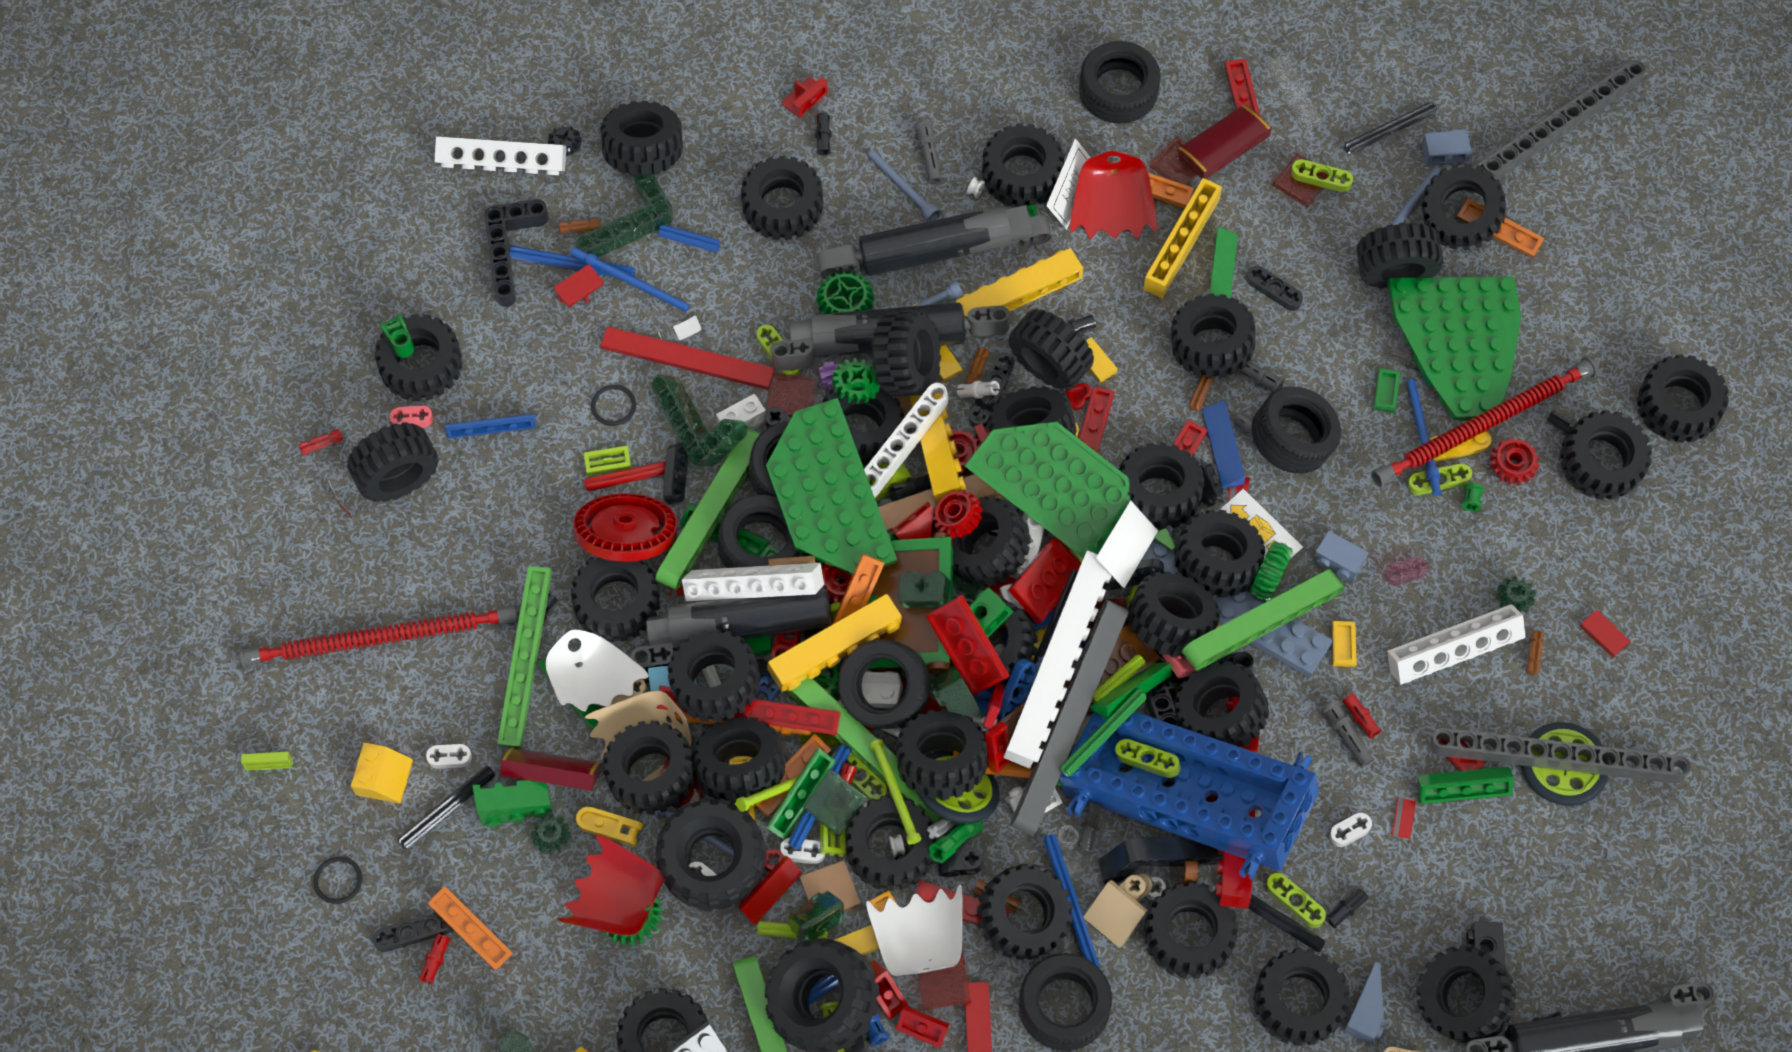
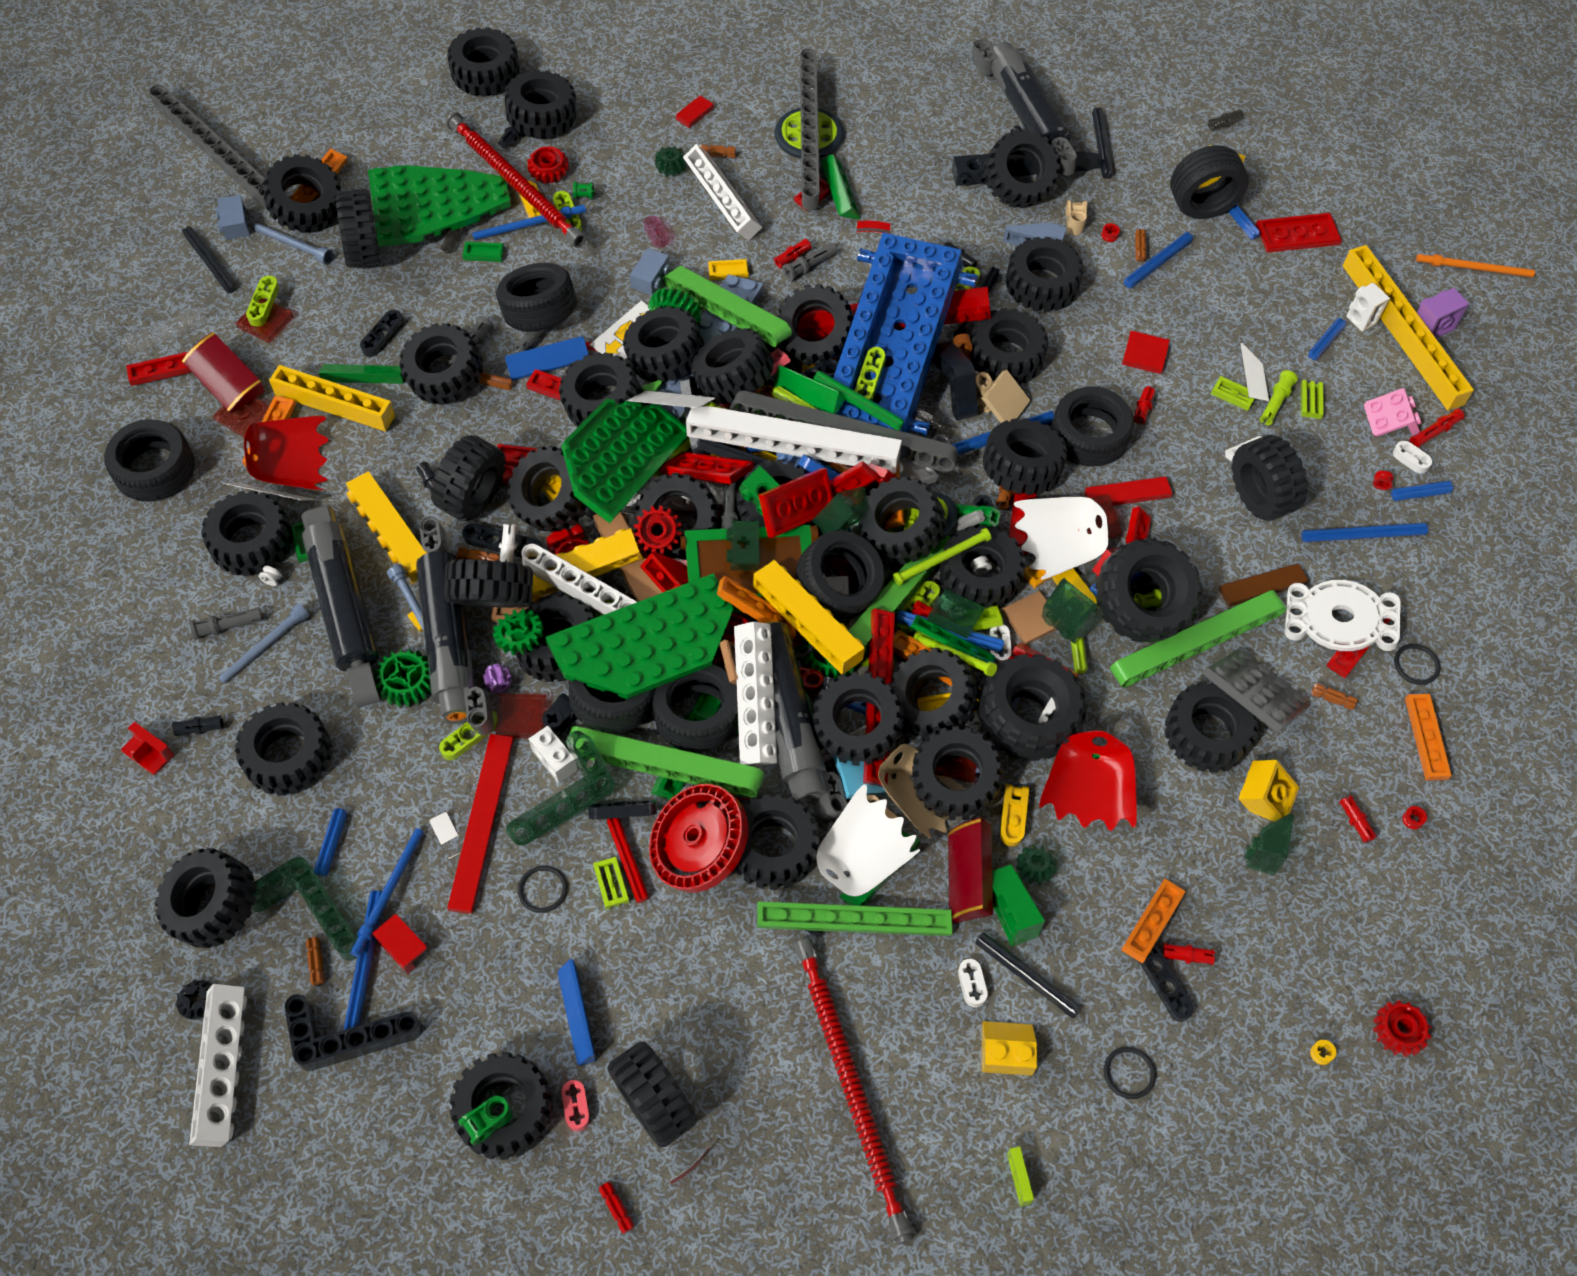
camera: 100 degrees left, 5 degrees down
none -> dark grey pin [719,481,739,529]

